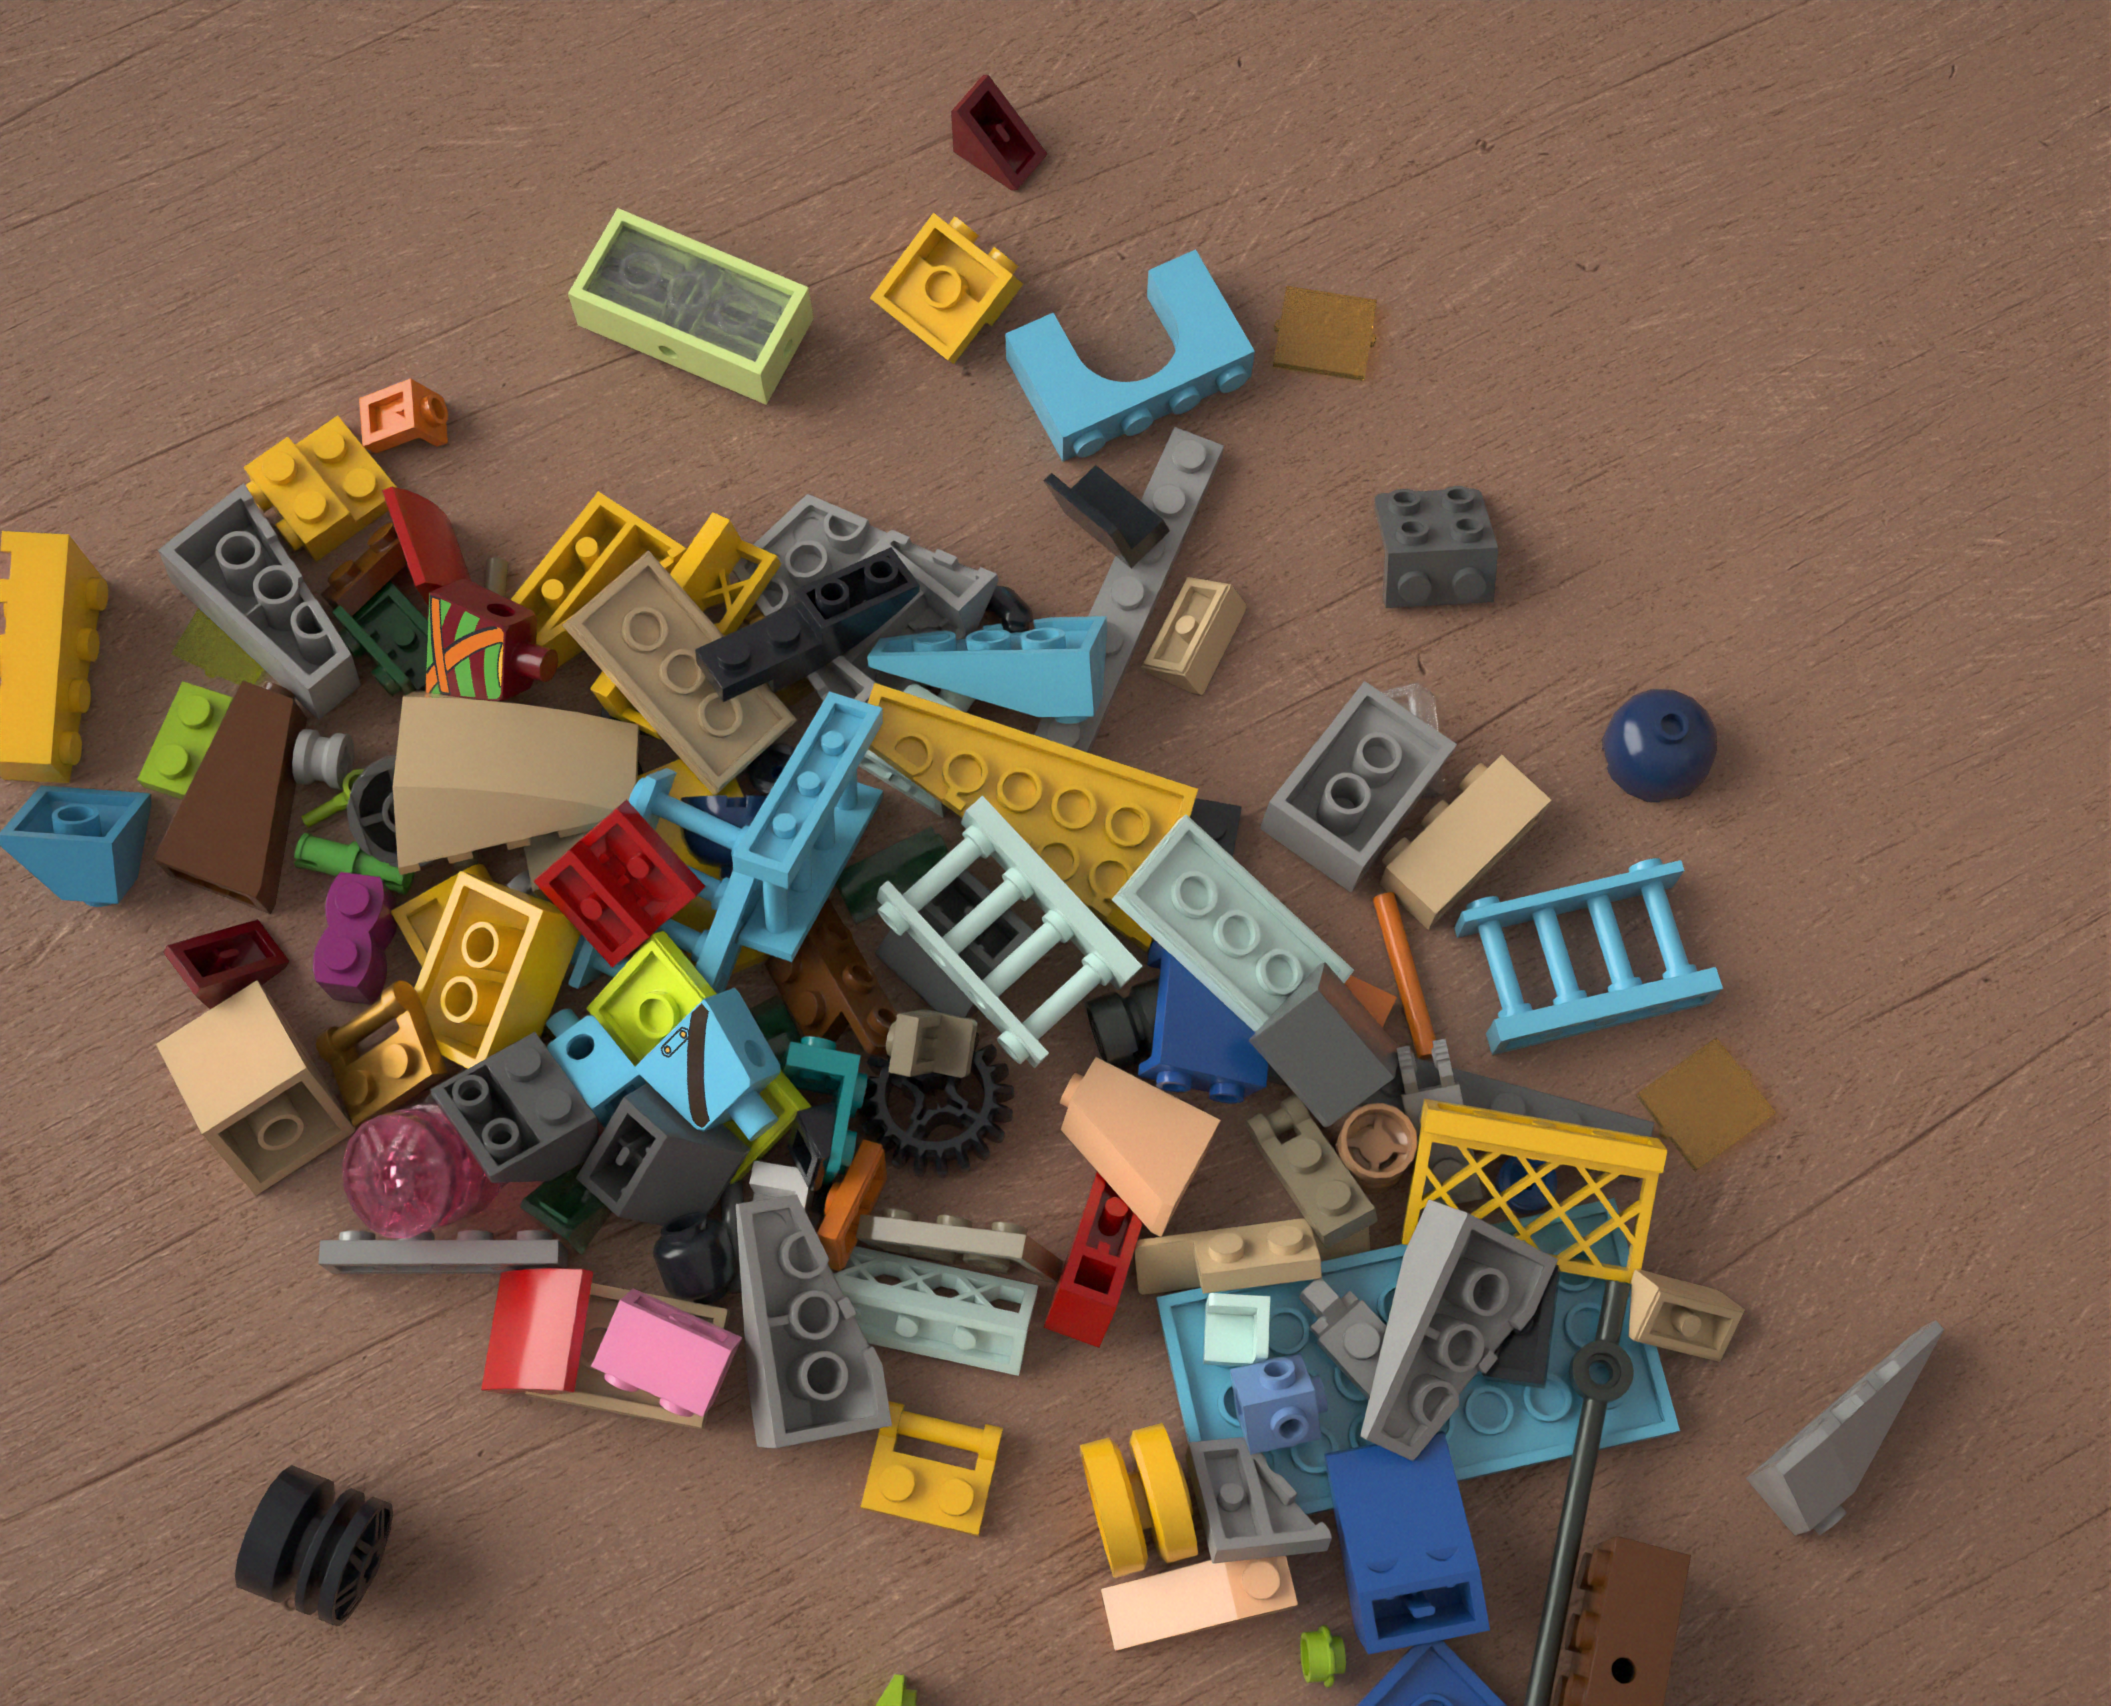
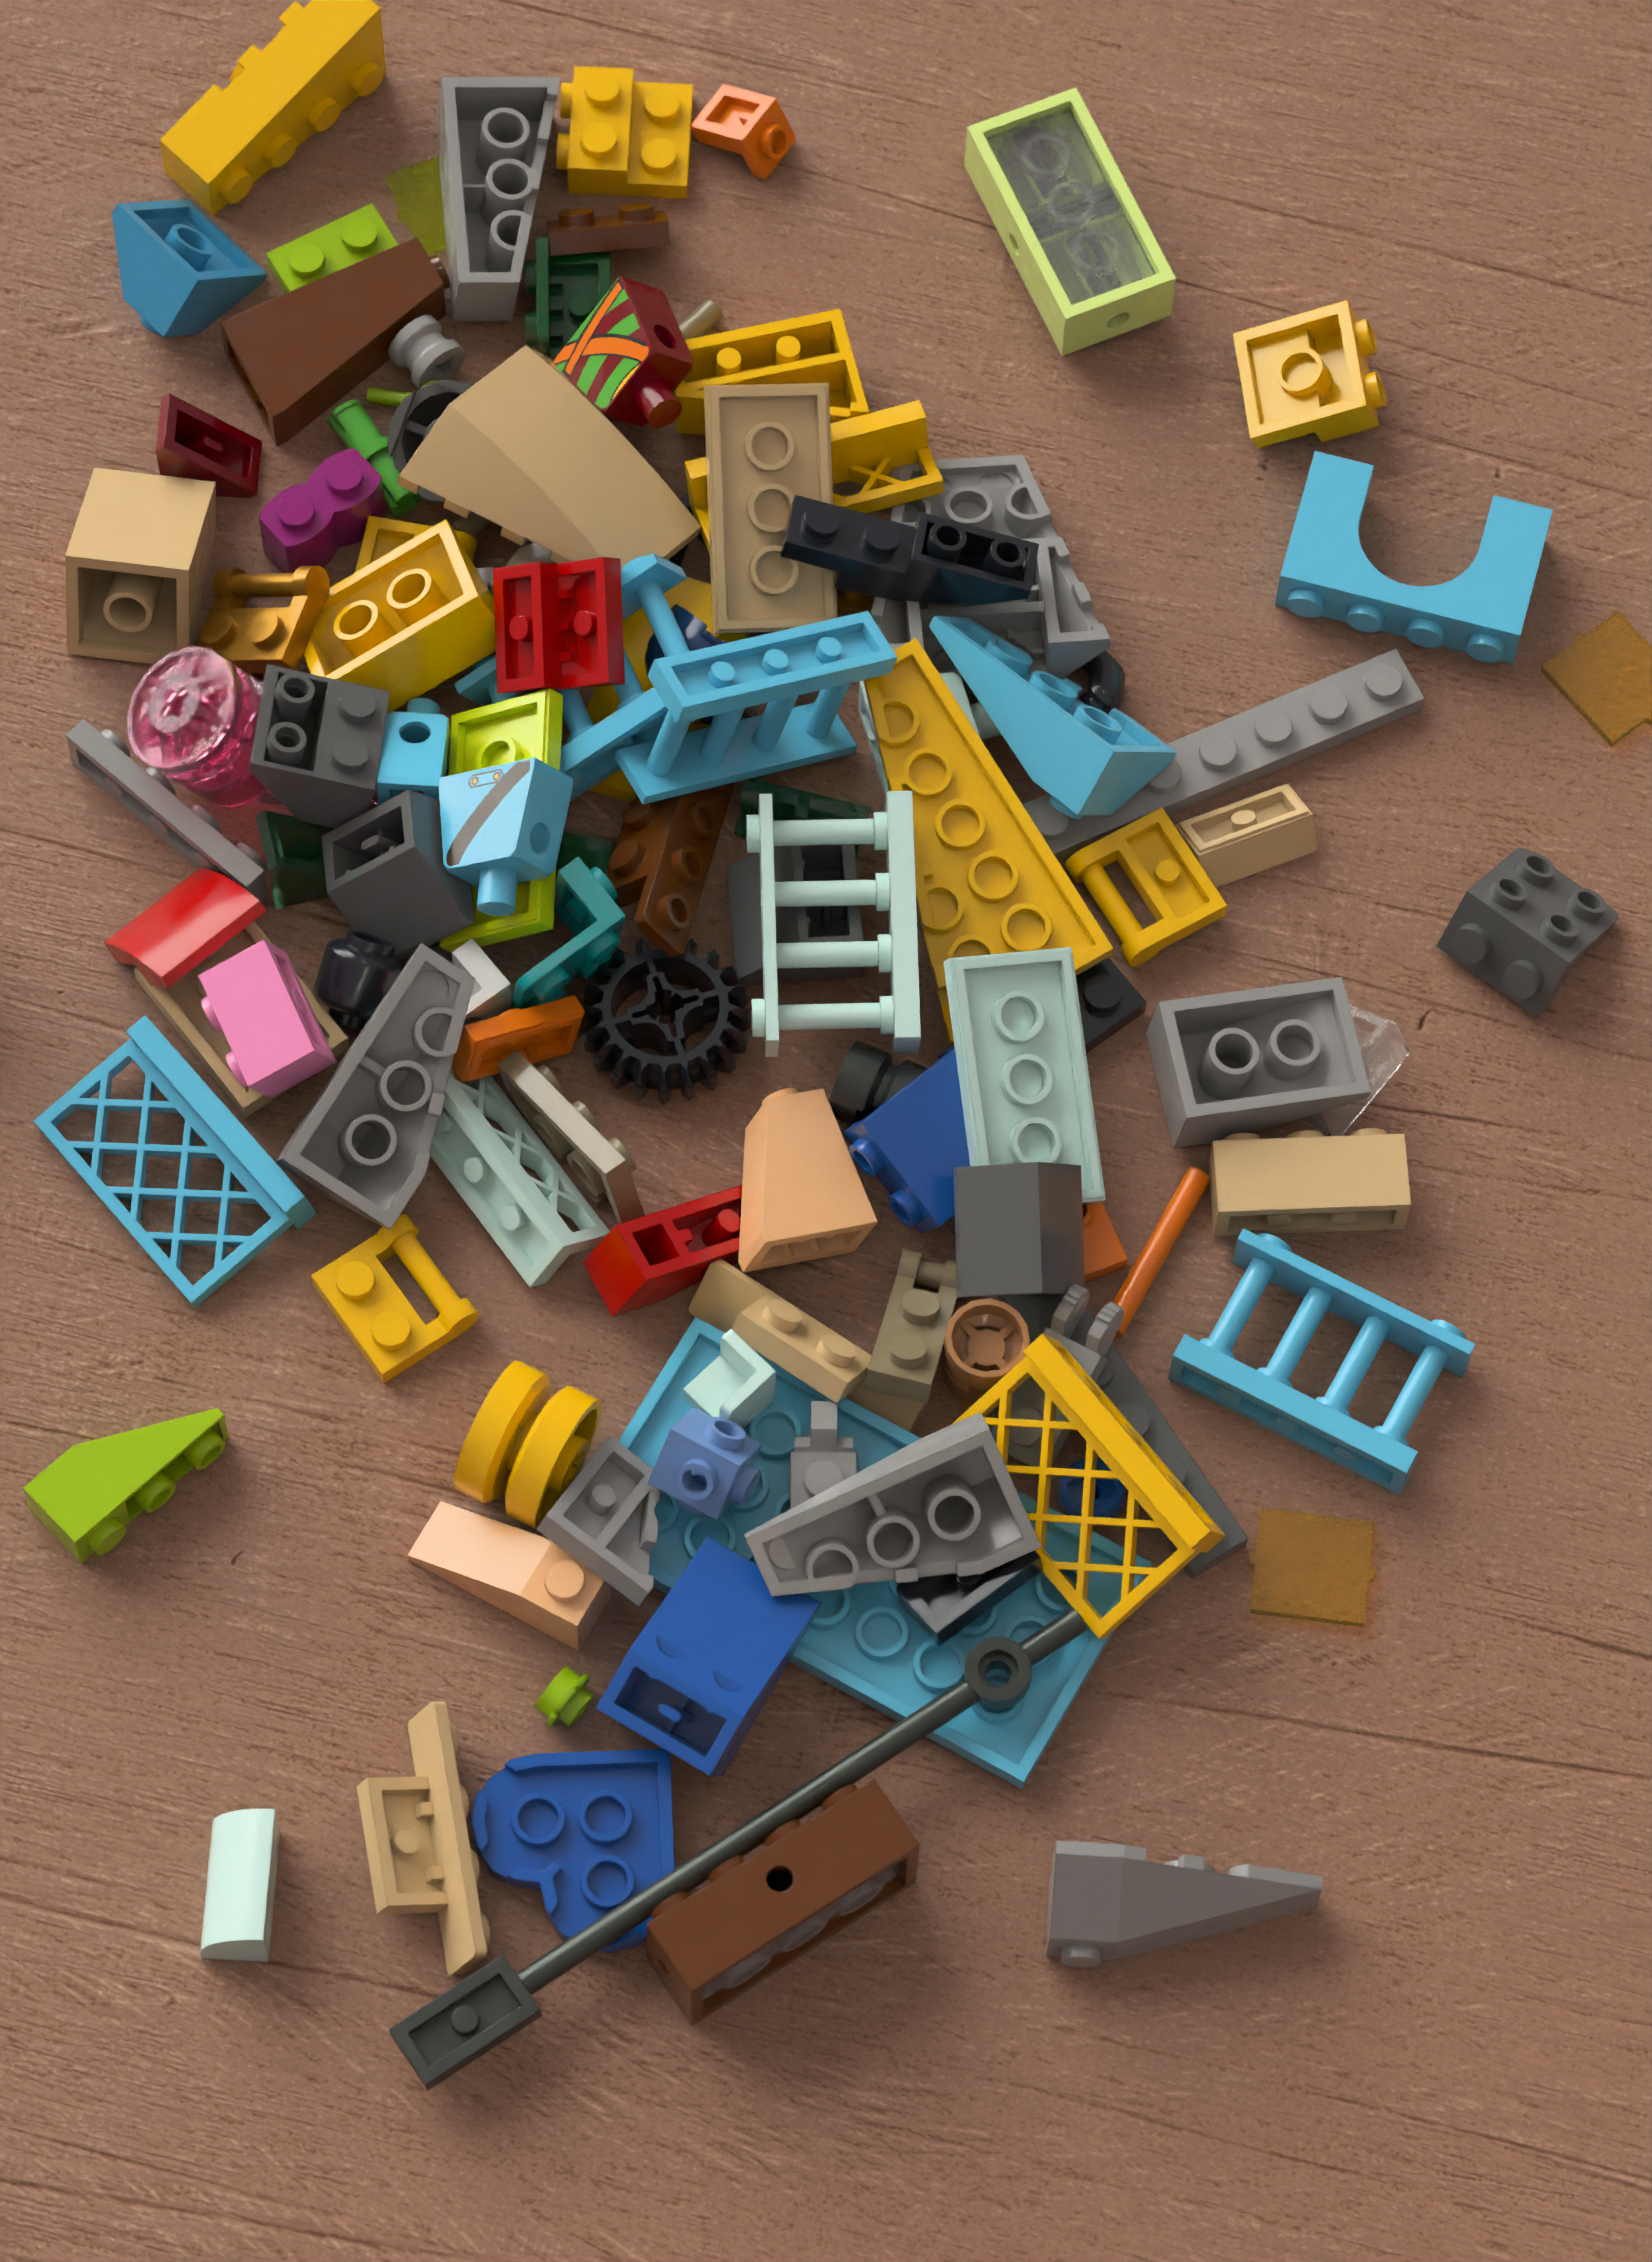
camera: 40 degrees right, 5 degrees down
red slope [382,486,471,607] -> none
black slope [787,1102,837,1192] -> none
dark tan bracket [886,1009,977,1078] -> none
dark red slope [951,75,1048,190] -> none
black panel [1043,465,1170,569] -> none
dark blue cylinder [1602,689,1717,802] -> none
tan slope [1628,1269,1745,1362] -> none
none -> medium azure fence [33,1015,317,1308]
none -> yellow plate [1065,807,1227,967]

